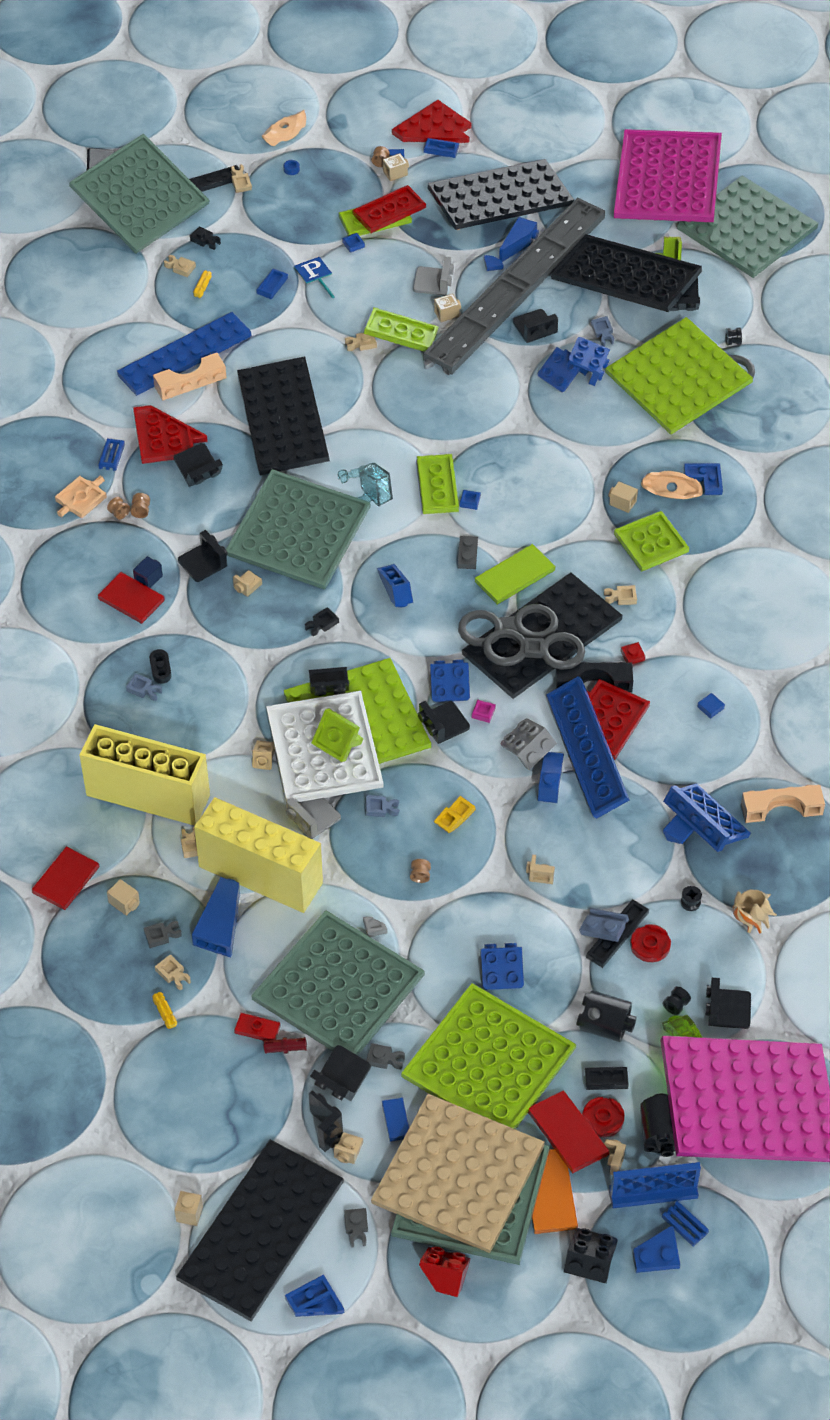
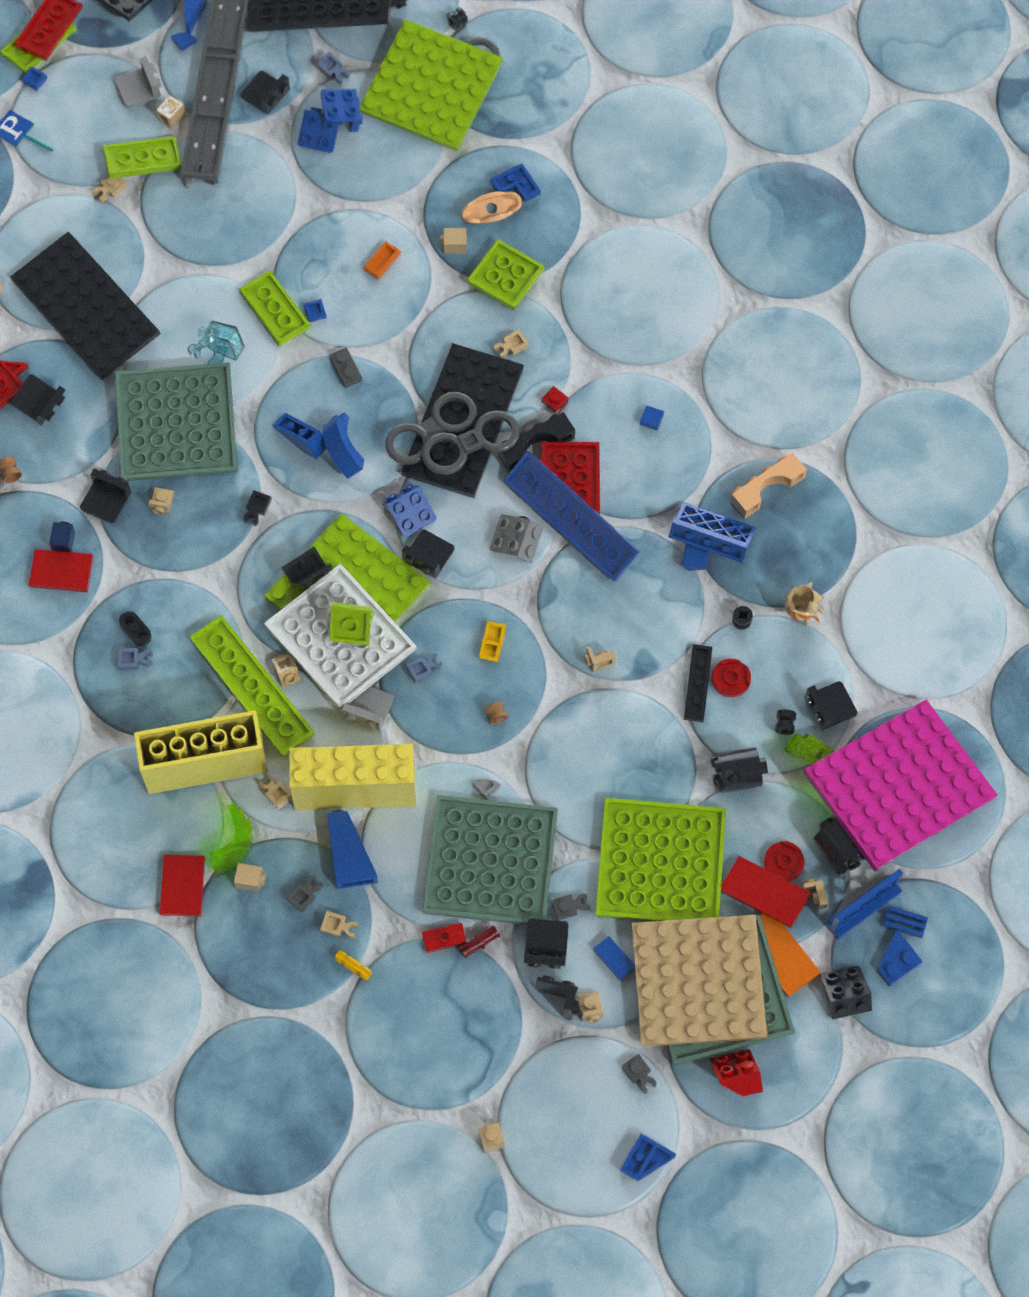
camera: 30 degrees left, 15 degrees up
black plate [176,1139,344,1322] -> none
dark pink tile [472,700,496,723] -> none
lime tile [475,544,556,605] -> none
blue bracket [480,943,524,990] -> none
blue slope [538,752,564,803] -> none
sand blue plate [579,908,629,942] -> none
black plate [585,1067,629,1090] -> none
none -> lime plate [190,615,315,758]
none -> clear neon green arch [209,803,253,877]
none -> blue arch [322,412,364,479]
none -> orange tile [363,241,401,280]

